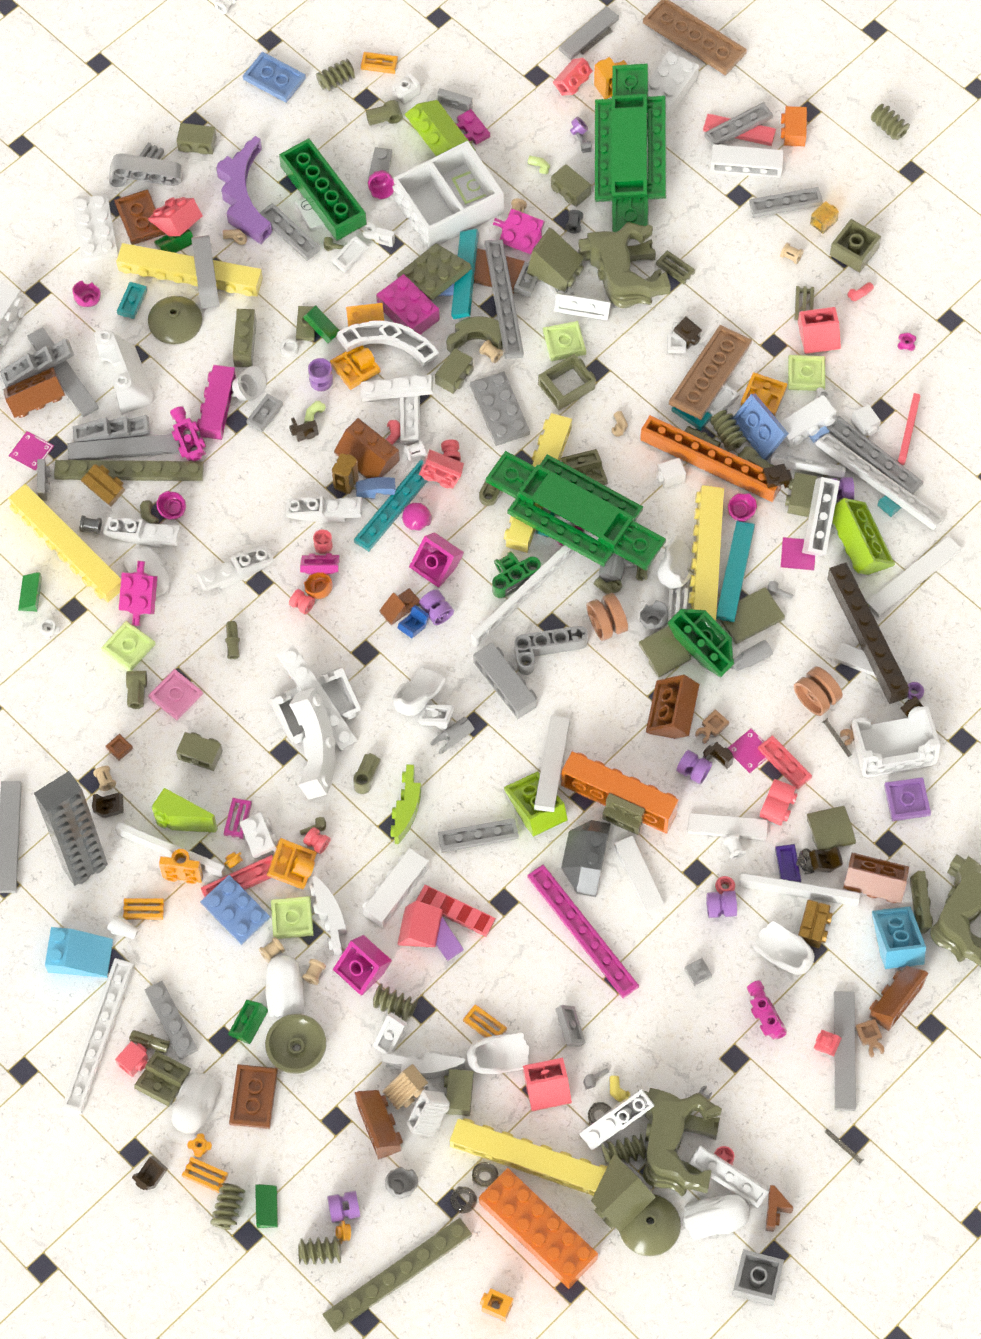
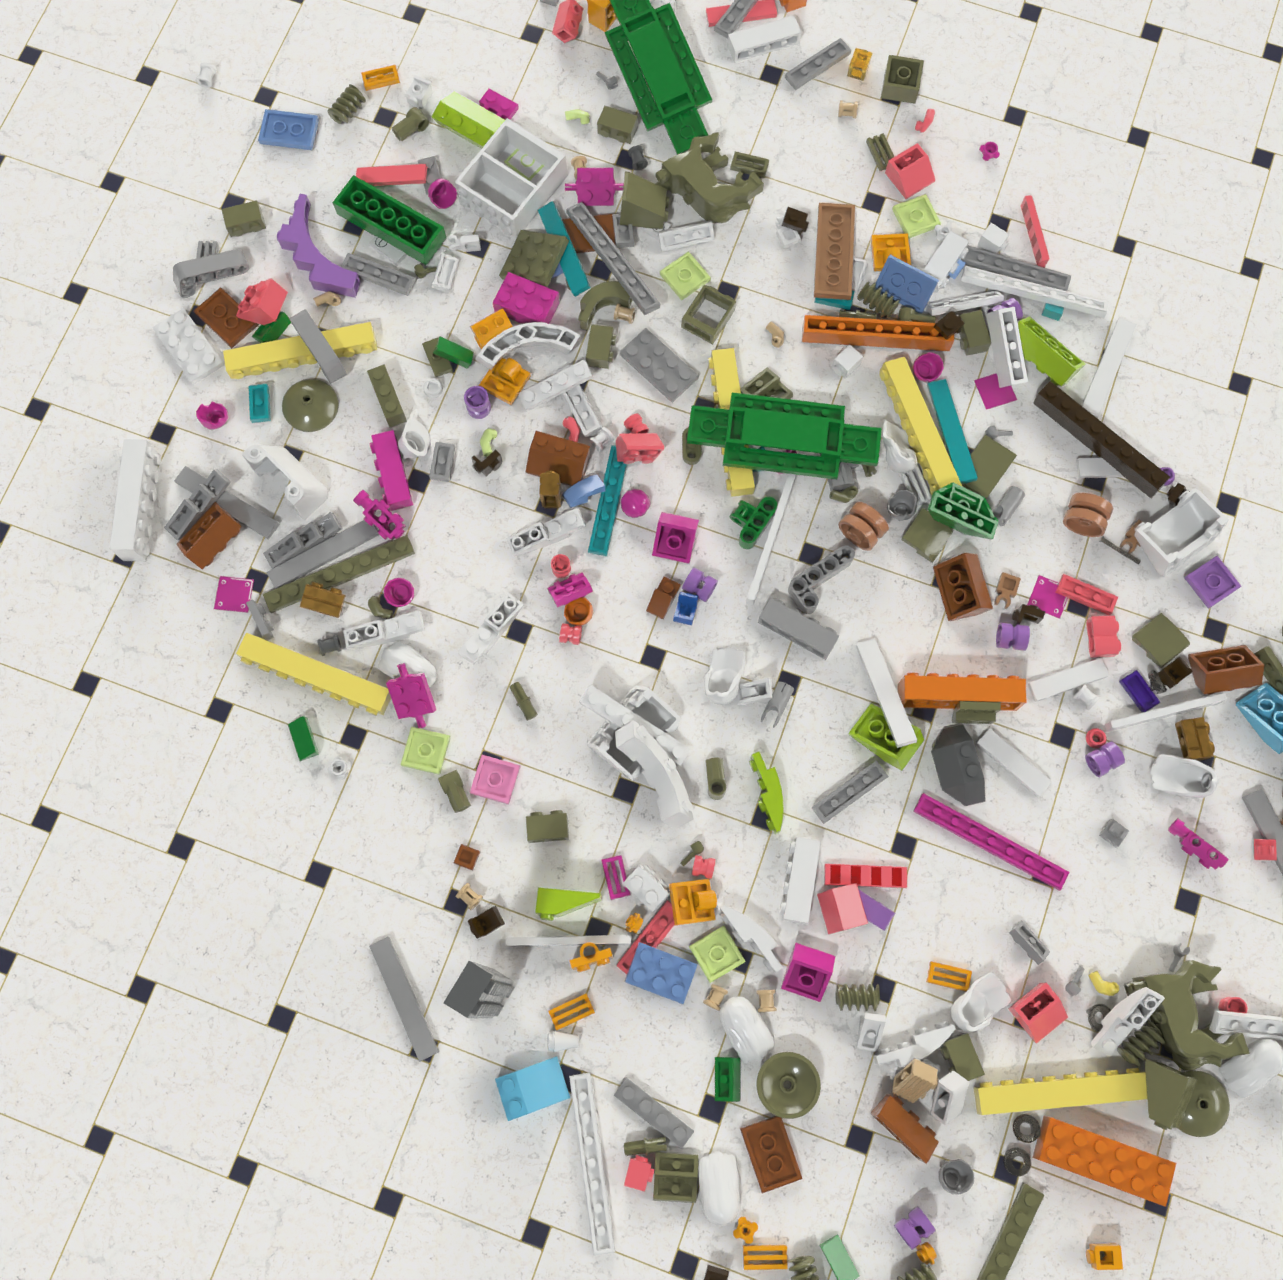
camera: 25 degrees left, 10 degrees up
light grey tile [437,88,473,112] -> none
medium lavender tile [570,117,588,135] -> none
none -> coral tile [356,164,427,186]

